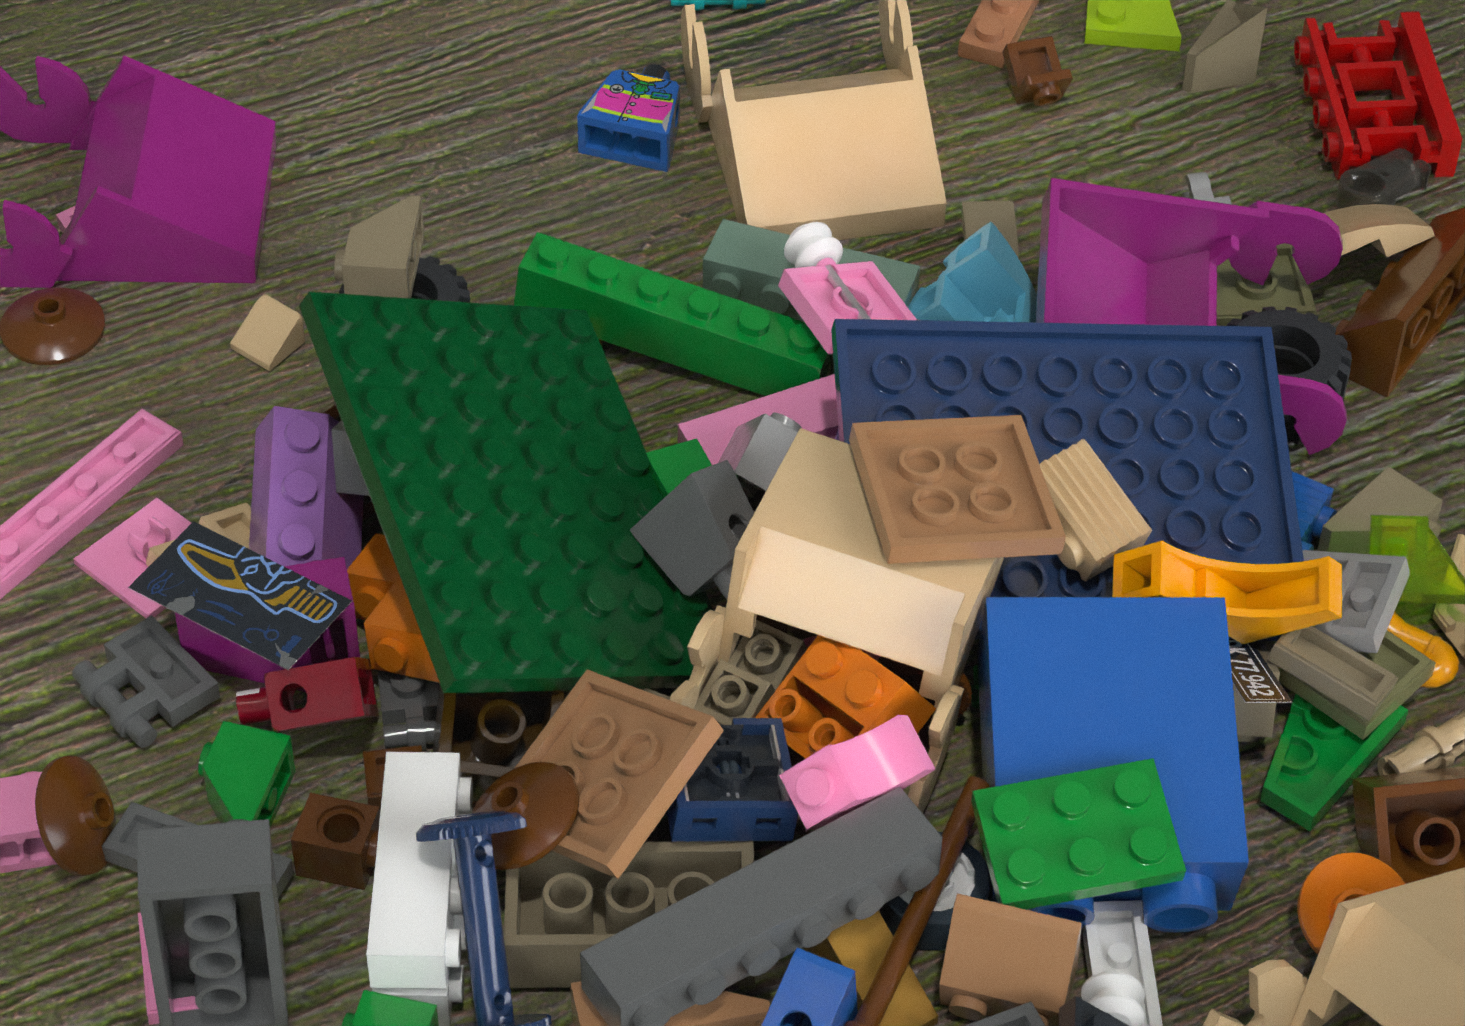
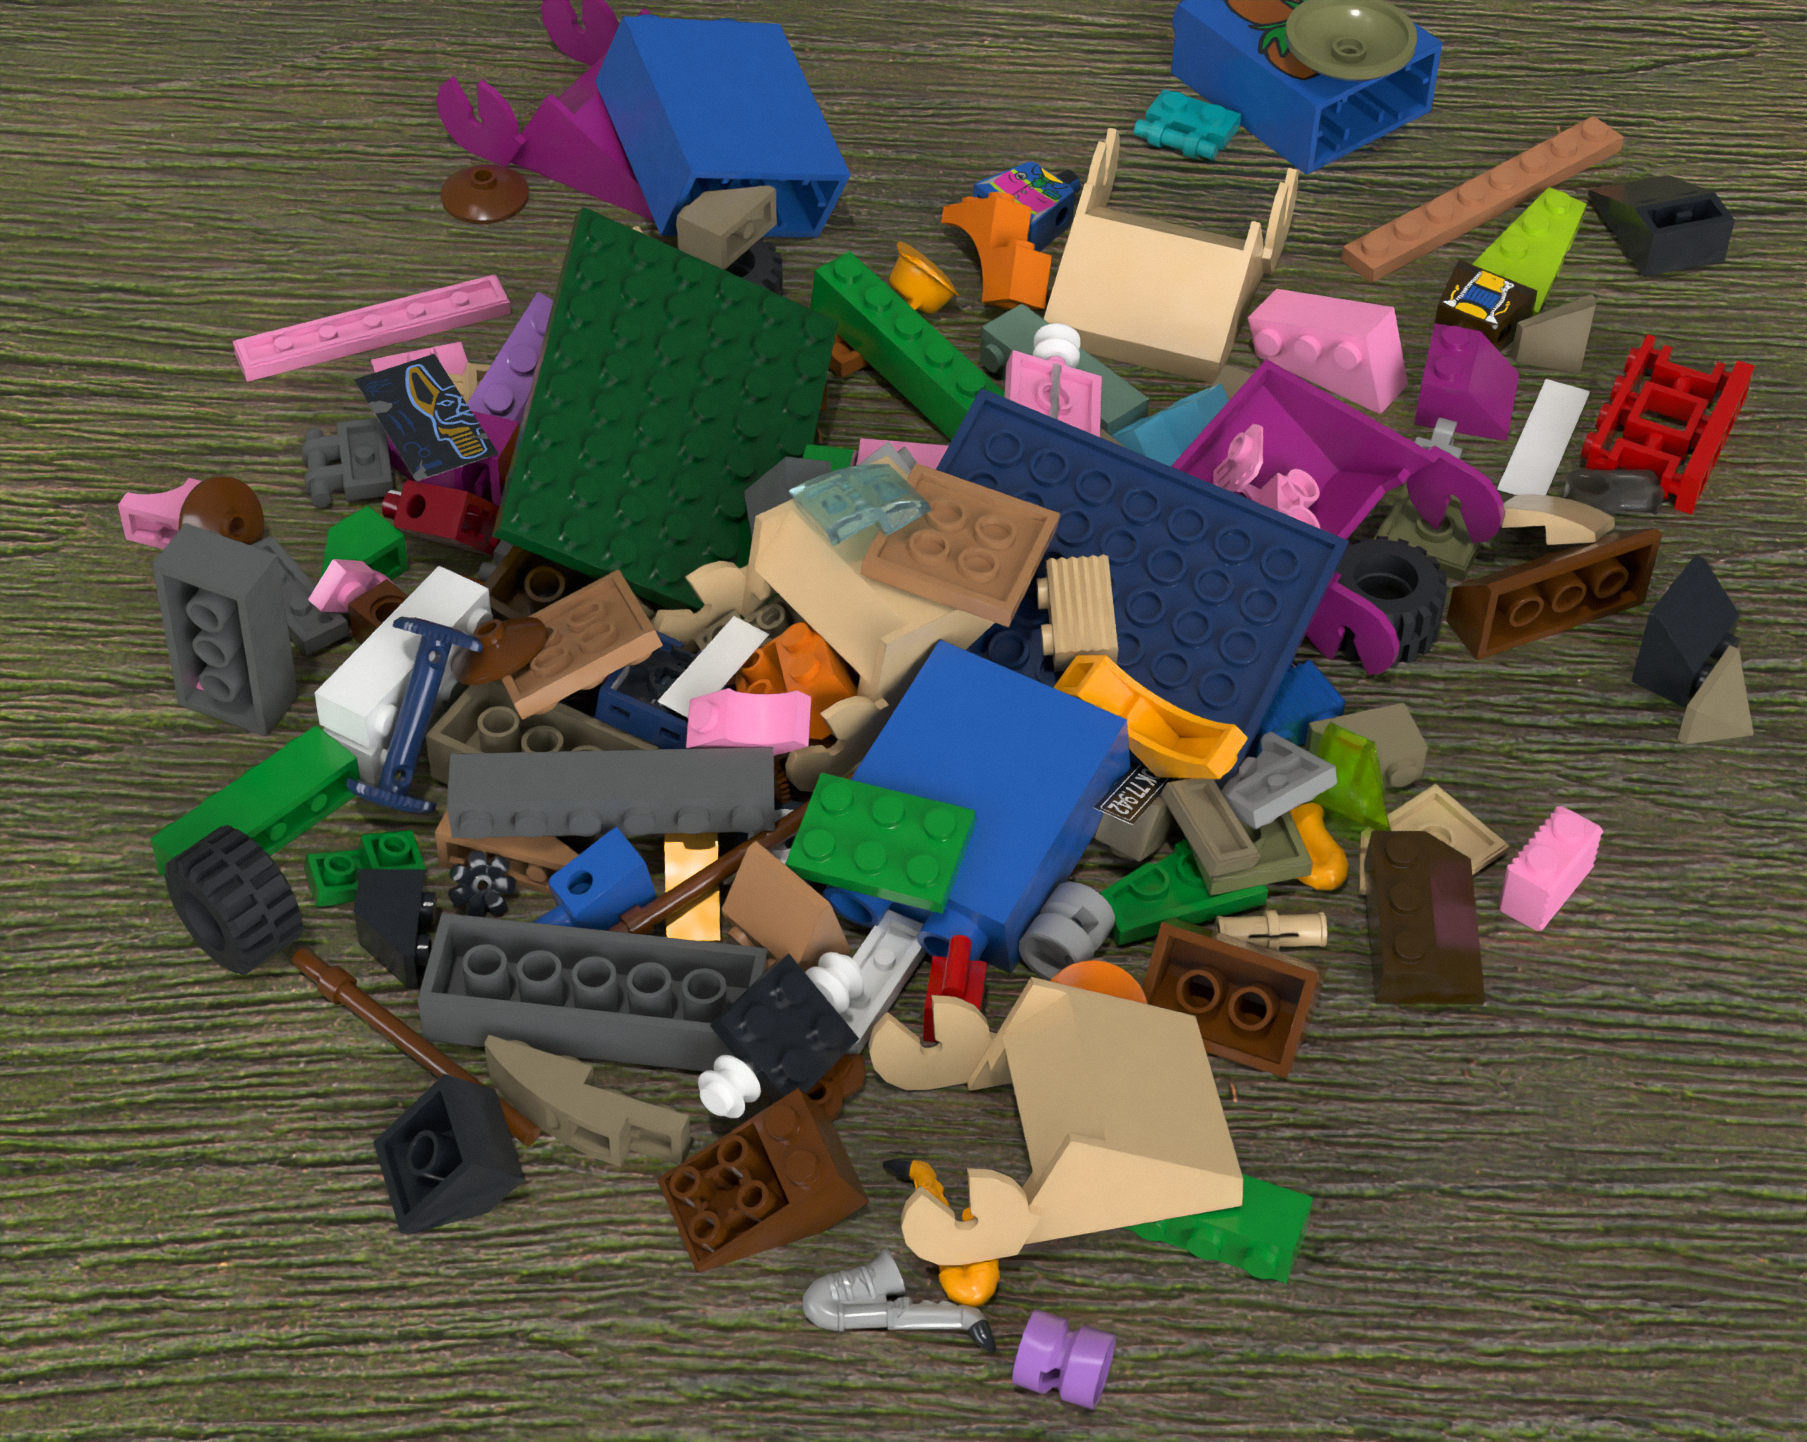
camera: 30 degrees right, 0 degrees up
reddish brown bracket [1002,36,1073,106] -> none
none -> bright pink plate [308,559,394,613]
none -> blue brick [595,14,851,237]
none -> white sticker [657,616,769,718]
none -> clear light blue slope [789,464,931,546]
none -> light orange piece [888,241,960,314]
none -> red brick [923,935,987,1043]
none -> orange arch [941,192,1052,311]
none -> light grey wheel [1019,882,1115,981]
none -> bright pink piece [1213,424,1320,528]
none -> bright pink wedge [1248,289,1408,415]
none -> magenta slope [1414,323,1519,441]
none -> torso [1435,260,1538,352]
none -> white sticker [1497,379,1590,495]

